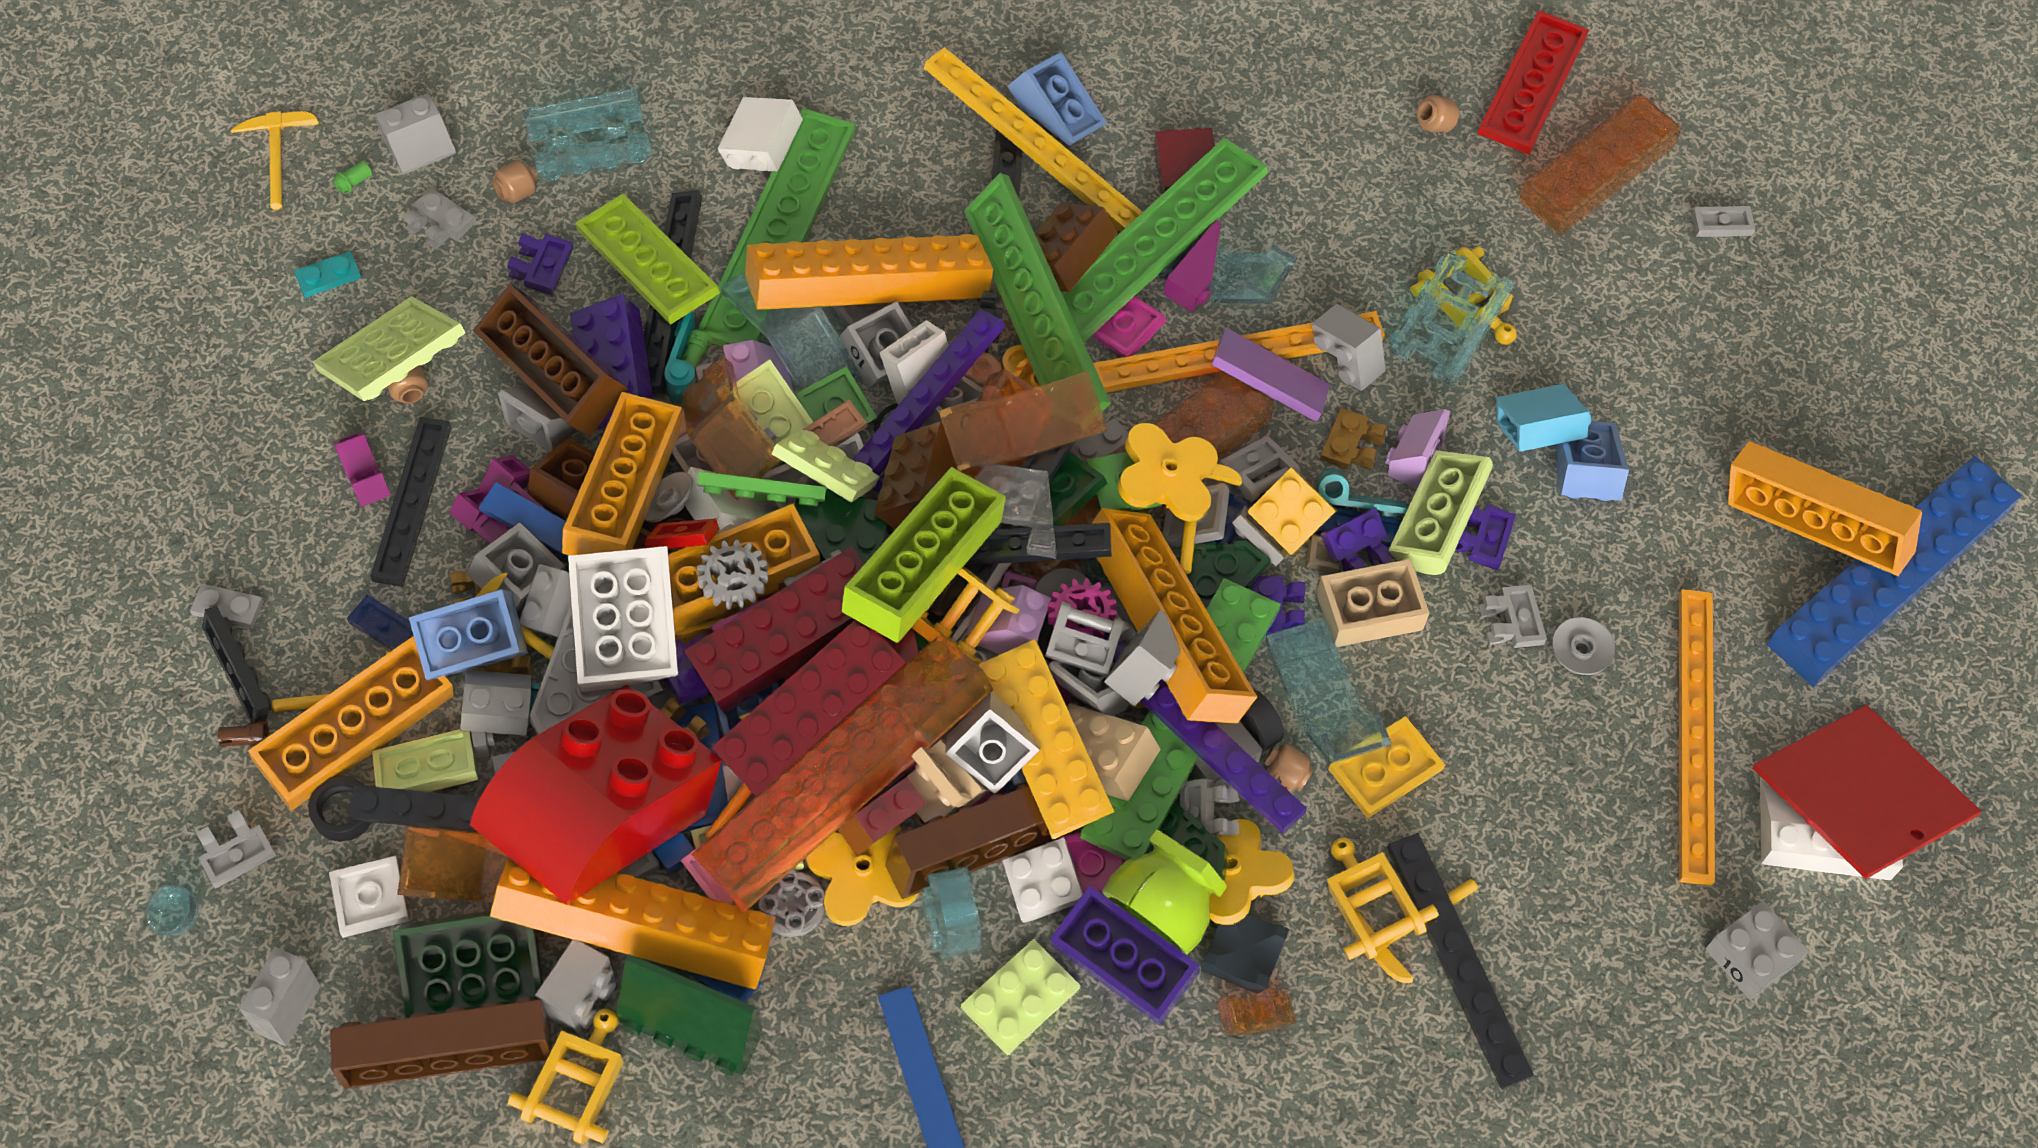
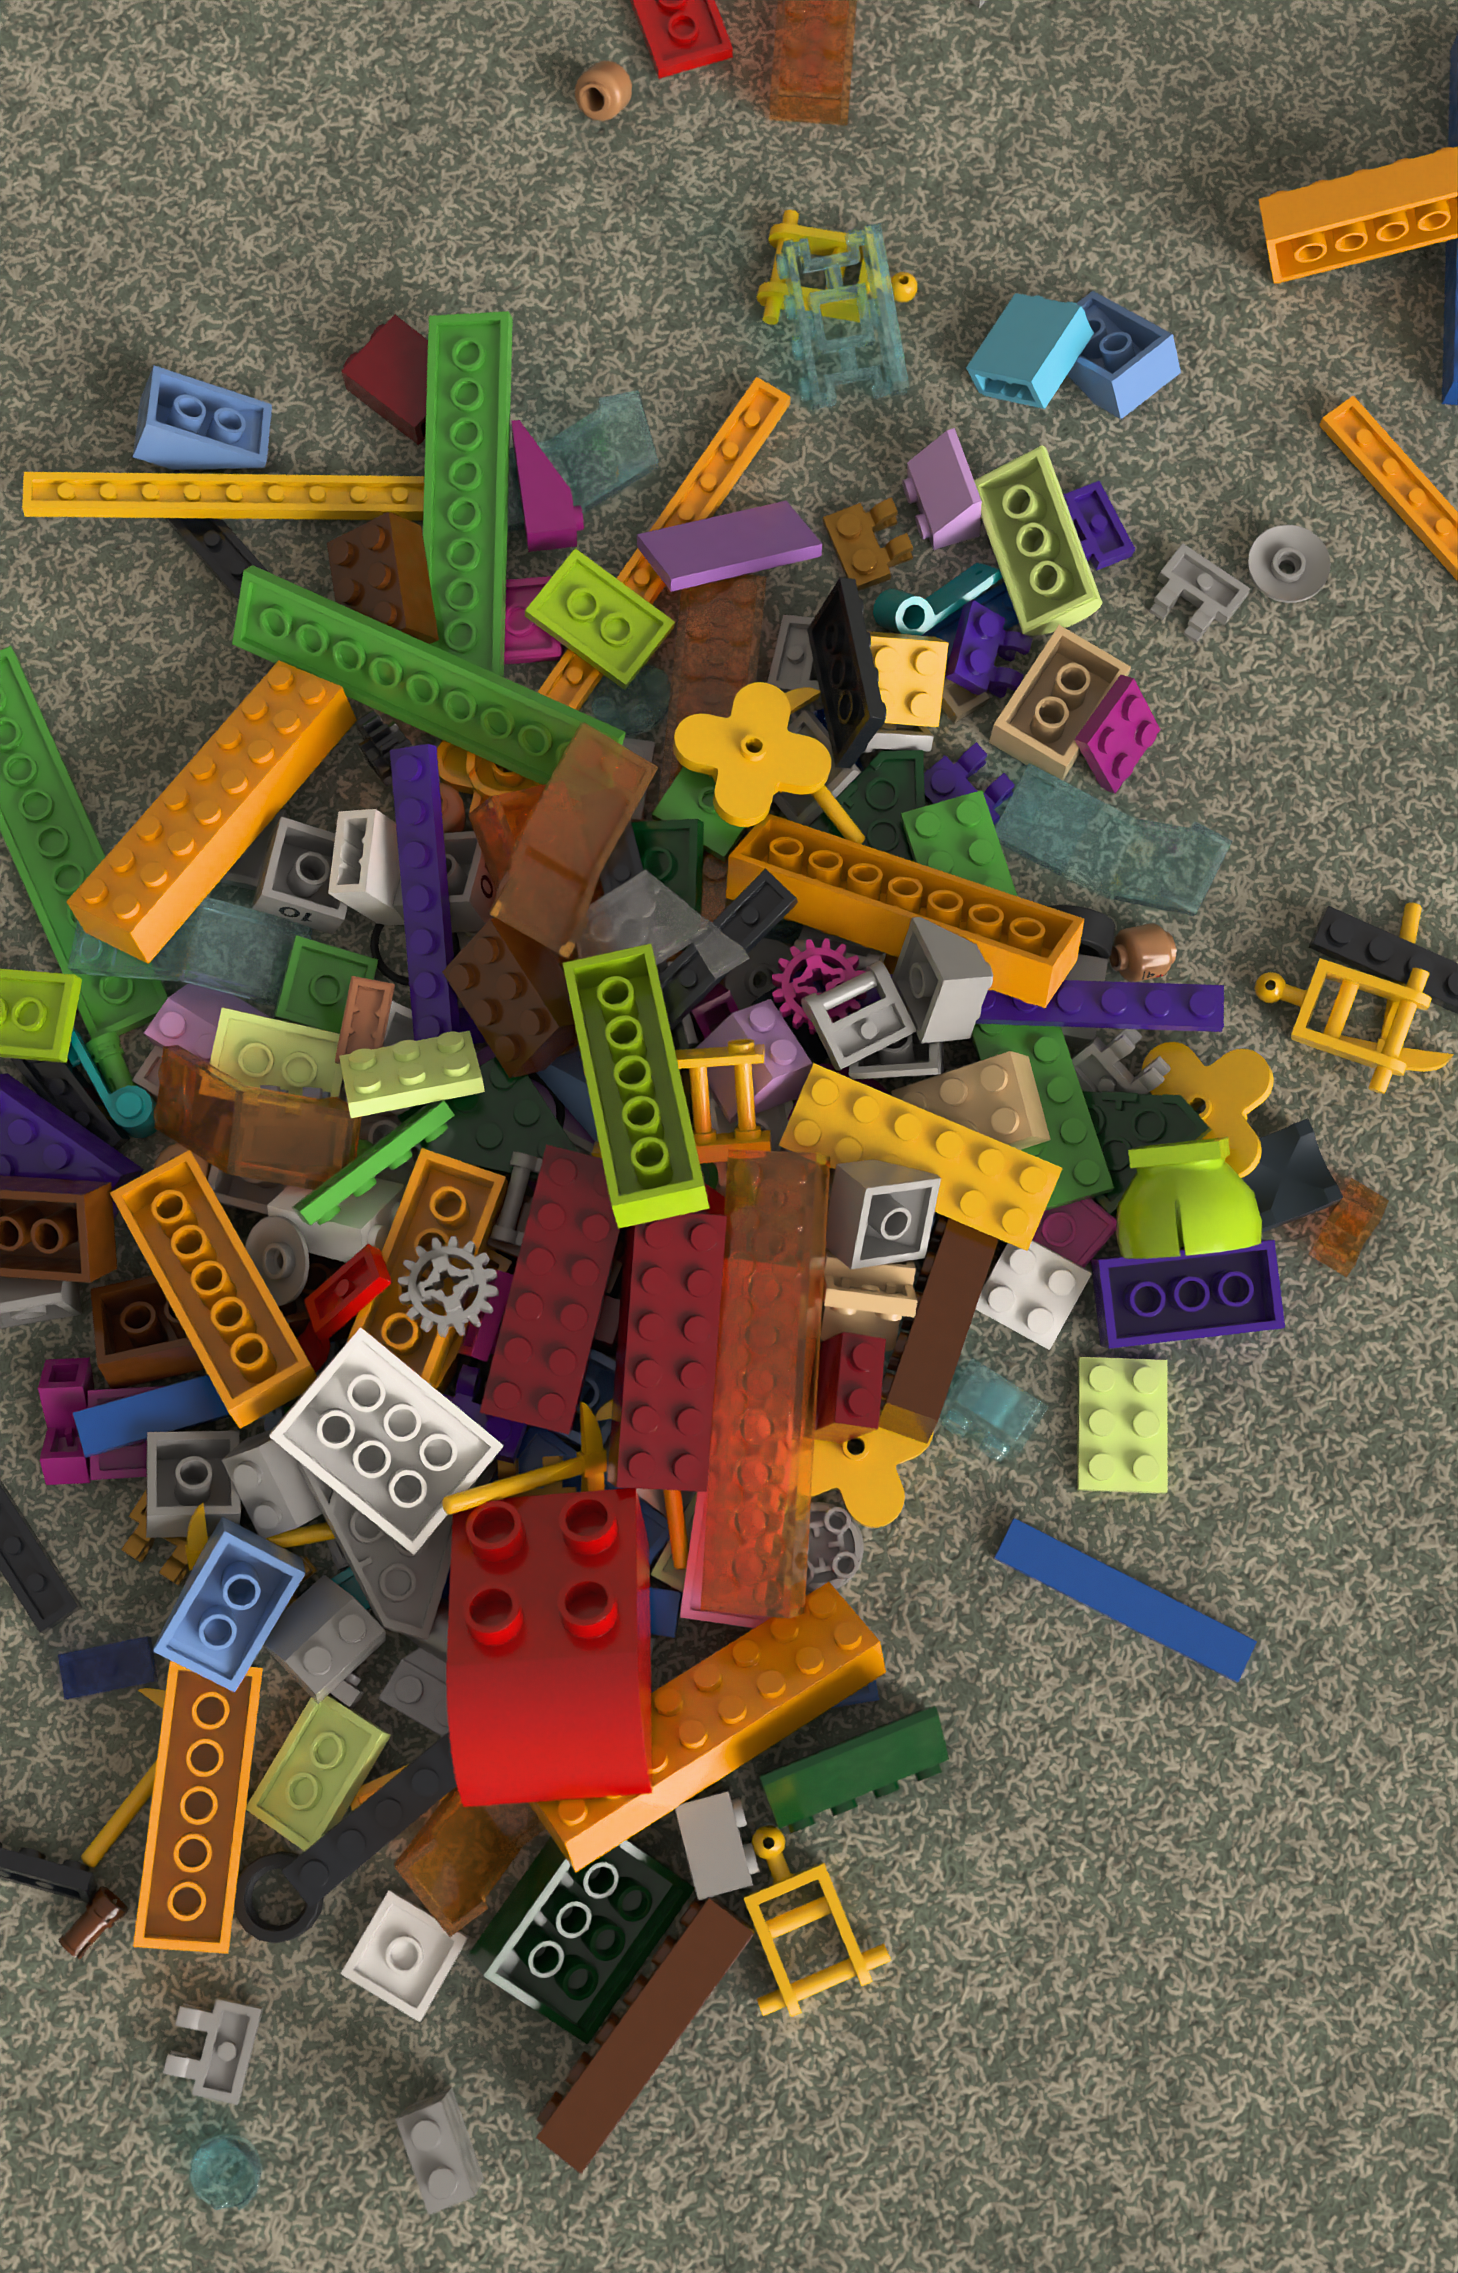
camera: 40 degrees left, 15 degrees up
light grey brick [1312,304,1386,391] -> none
yellow plate [1328,716,1445,819] -> none
none -> yellow piece [442,1401,607,1514]
none -> lime plate [525,548,675,690]
none -> clear light blue dish [592,664,673,736]
none -> black plate [807,577,887,769]
none -> magenta plate [1074,675,1161,794]

